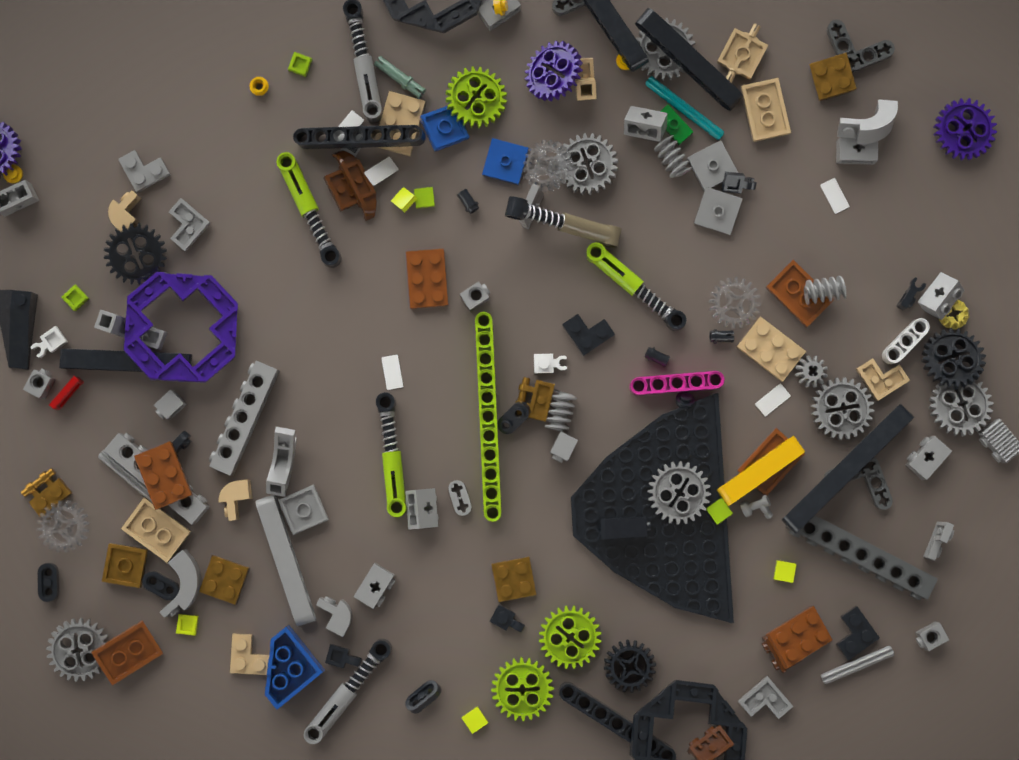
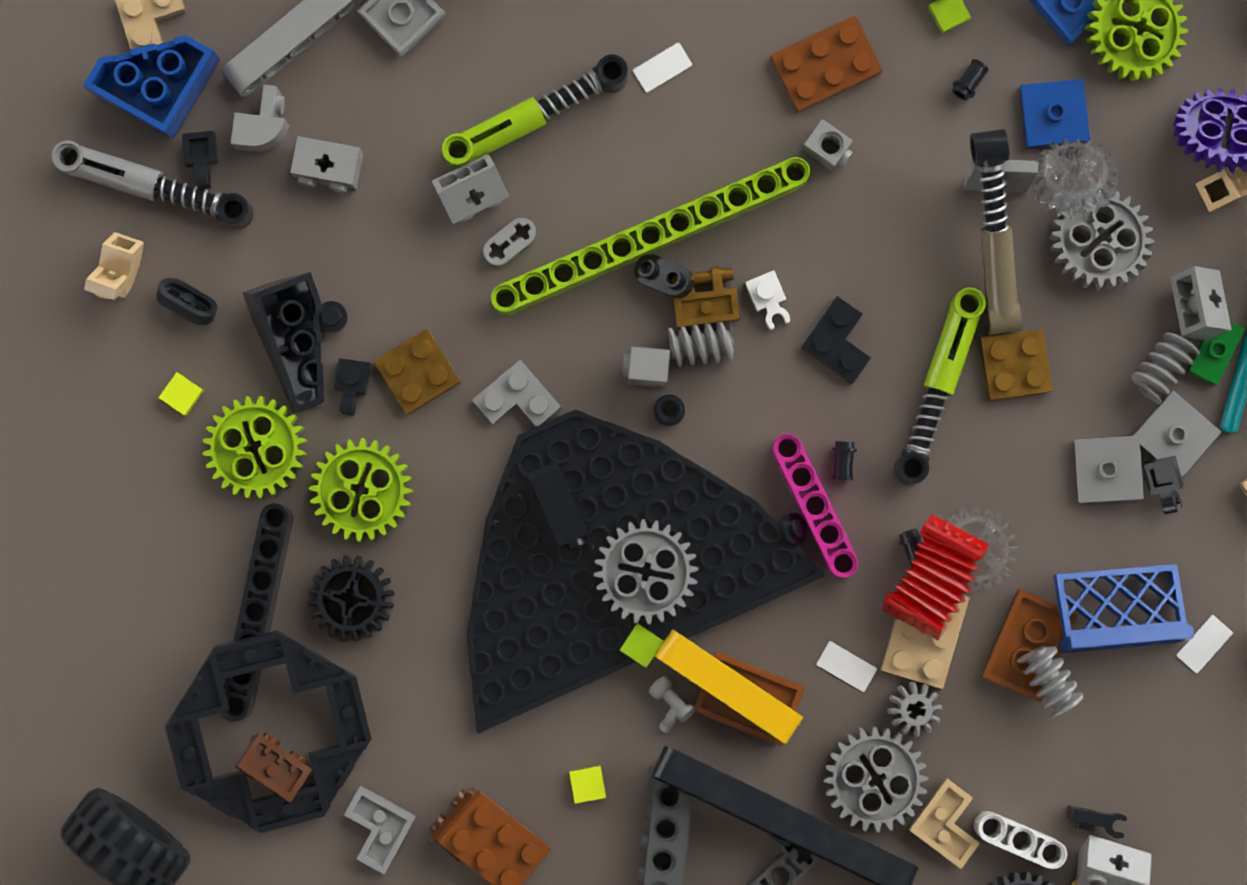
camera: 65 degrees right, 0 degrees up
none -> tan brick [84,232,144,300]
none -> black wedge [243,272,324,413]
none -> black plate [320,301,348,333]
none -> light grey plate [472,359,561,427]
none -> black plate [653,395,685,426]
none -> red piece [881,514,989,641]
none -> pearl gold plate [979,329,1053,401]
none -> fence [1053,564,1194,653]

